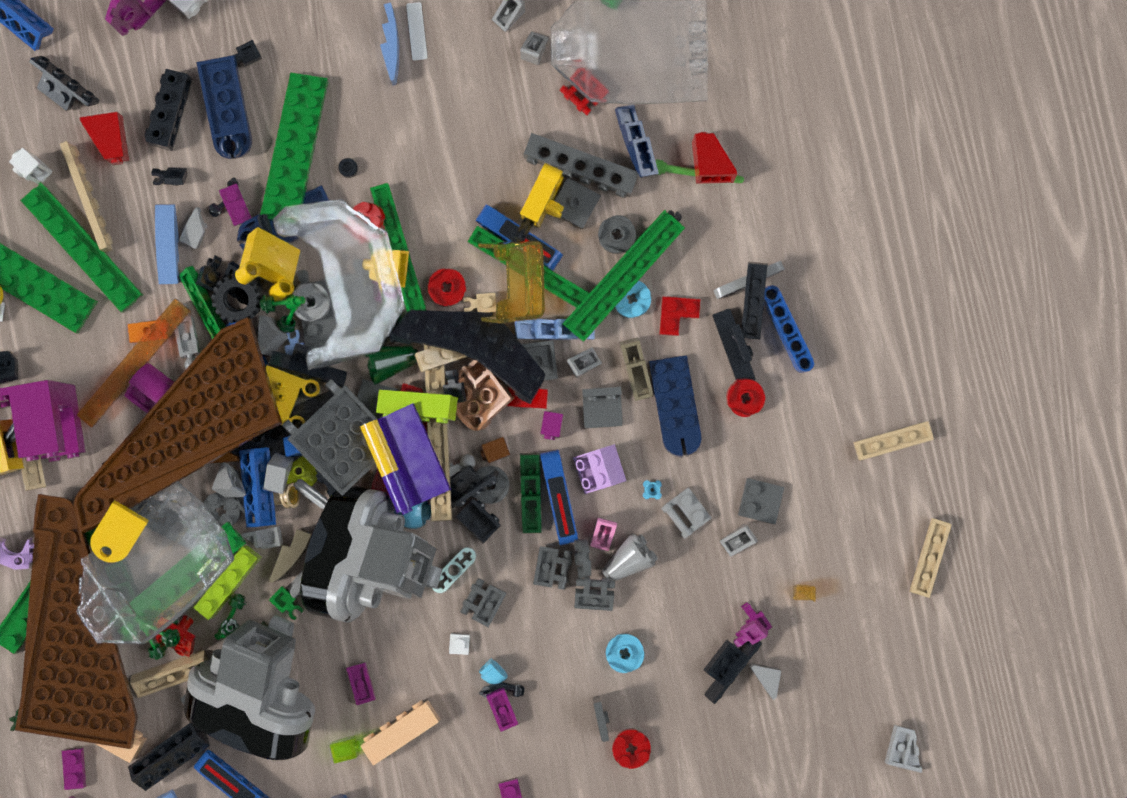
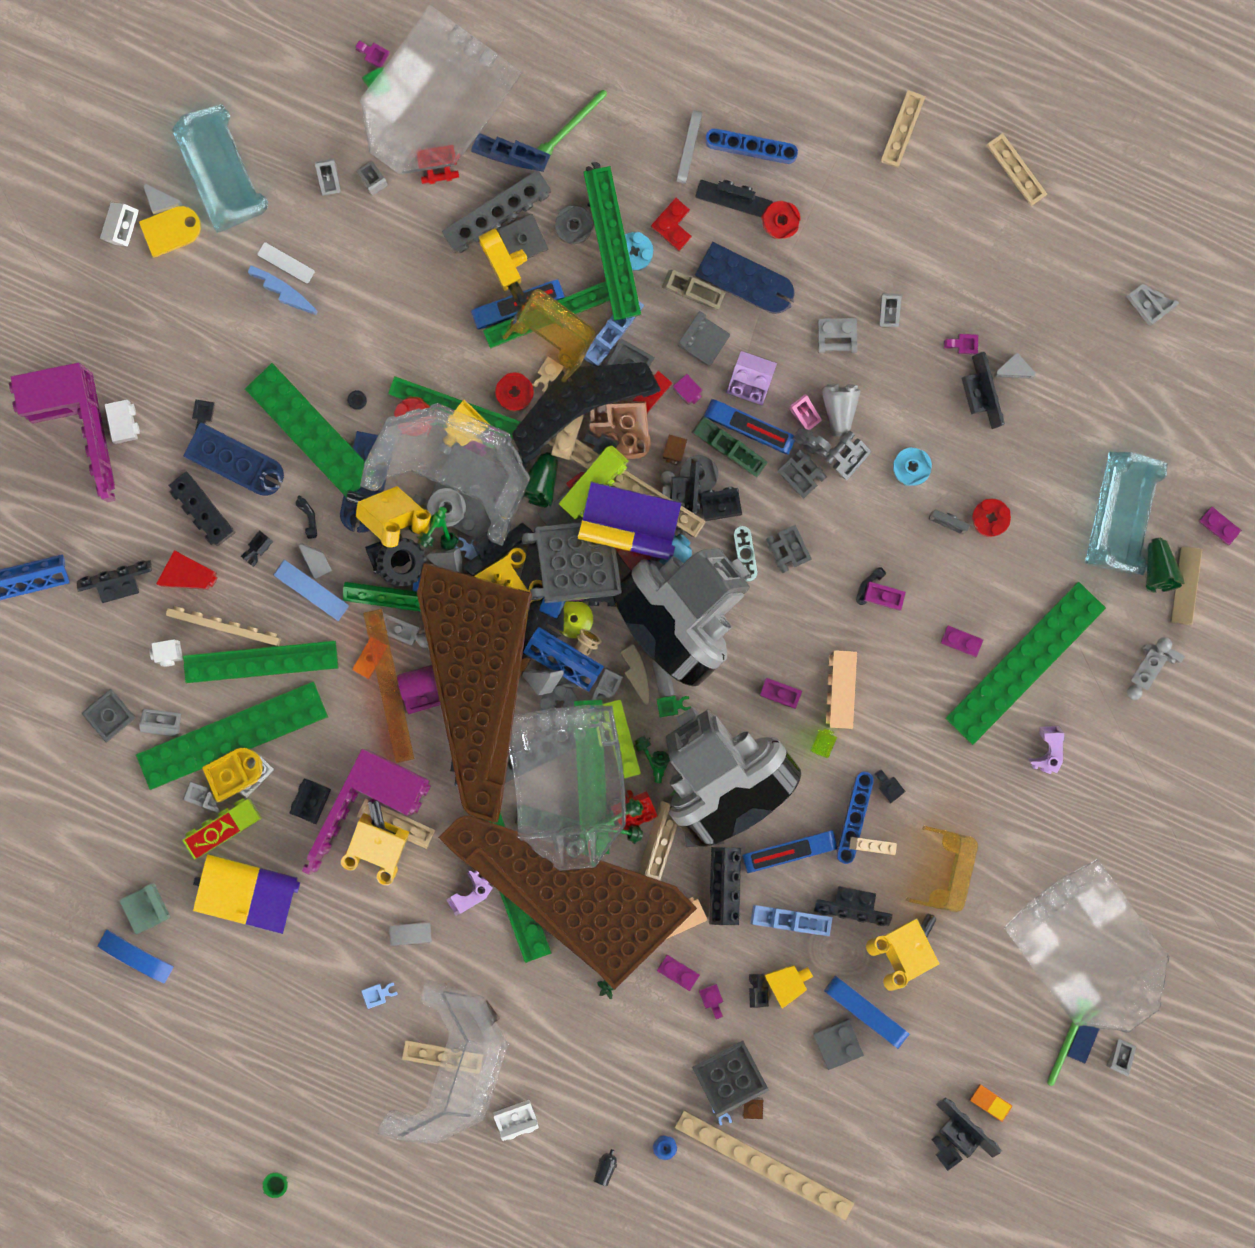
camera: 50 degrees left, 0 degrees up
yellow tile [91,500,149,563] -> none
black plate [196,255,222,292] -> none
magenta plate [219,184,251,227] -> none
light grey slope [264,453,294,494] -> none
light grey axle [294,479,341,518] -> none
white plate [449,633,470,655] -> none
medium azure piece [479,658,508,684] -> none
light grey slope [567,347,602,379] -> none
medium azure plate [643,480,662,500] -> none
red slope [692,132,737,184] -> none
magenta plate [733,619,768,647] -> none
dark grey plate [738,478,785,525] -> none
black plate [742,262,768,340] -> none
clear yellow slope [793,585,816,602] -> none

